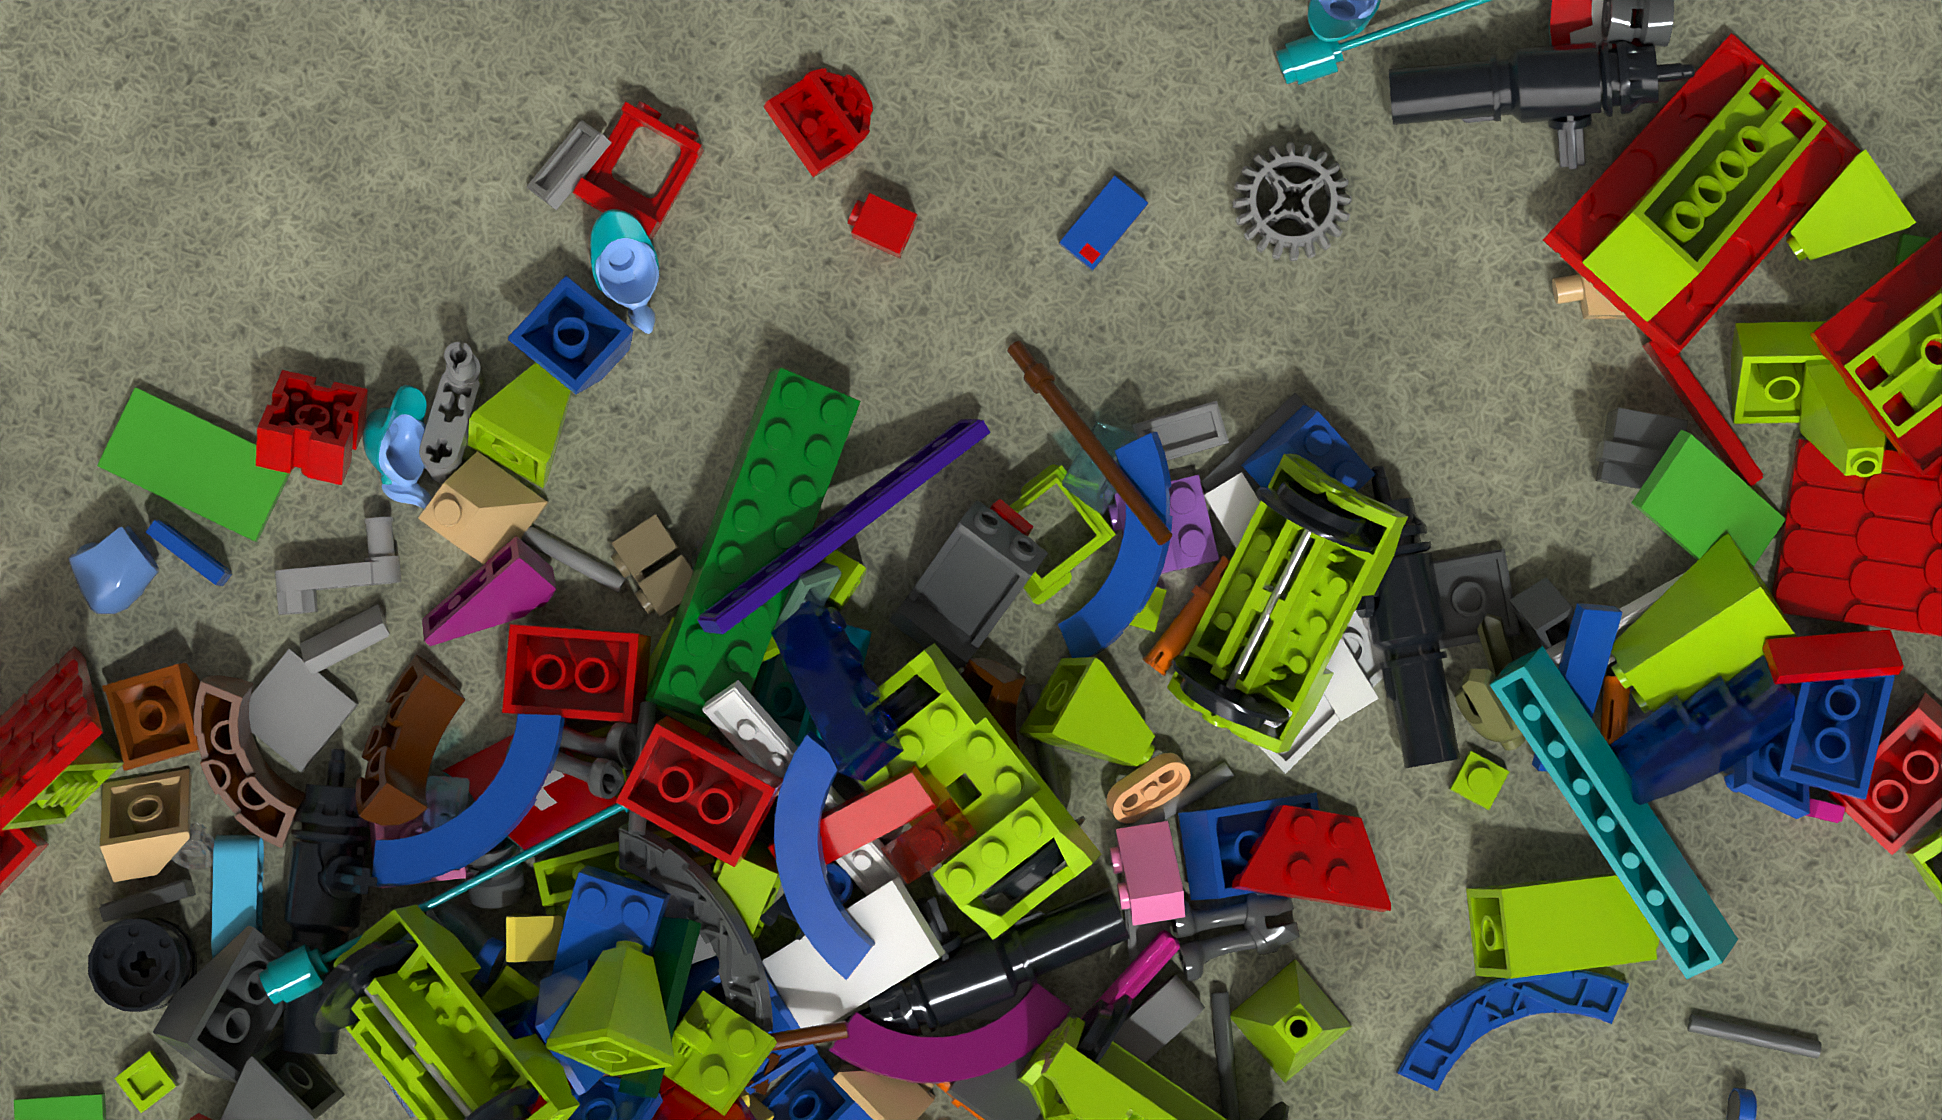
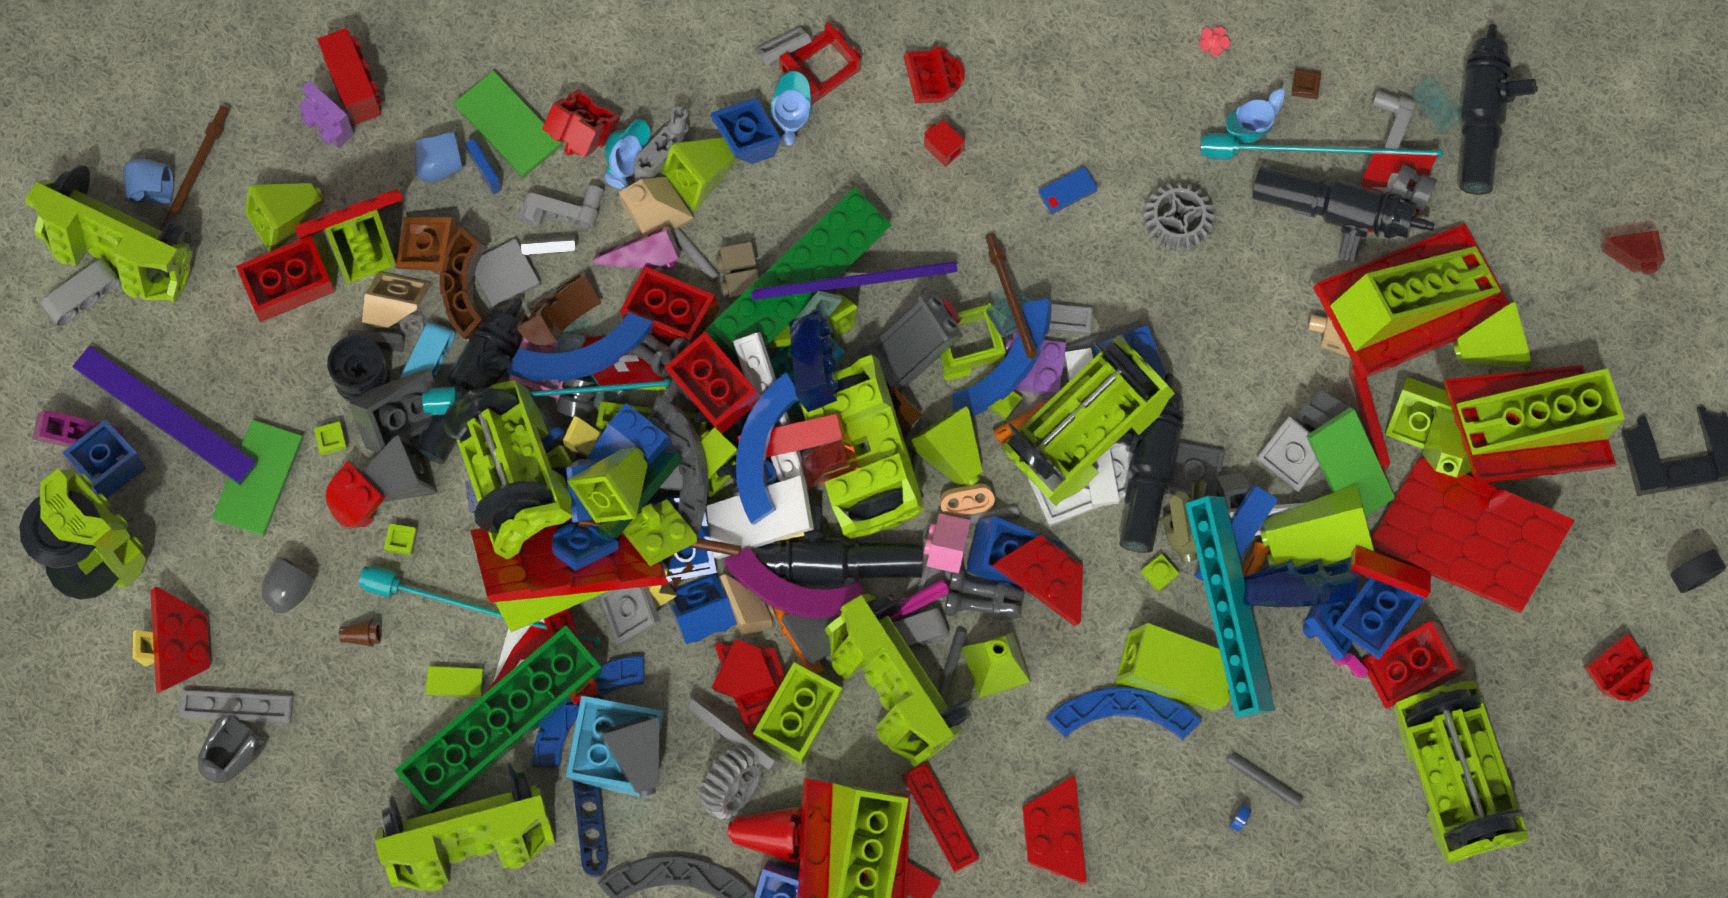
camera: 25 degrees right, 15 degrees down
none -> light grey tile [1257,416,1320,492]

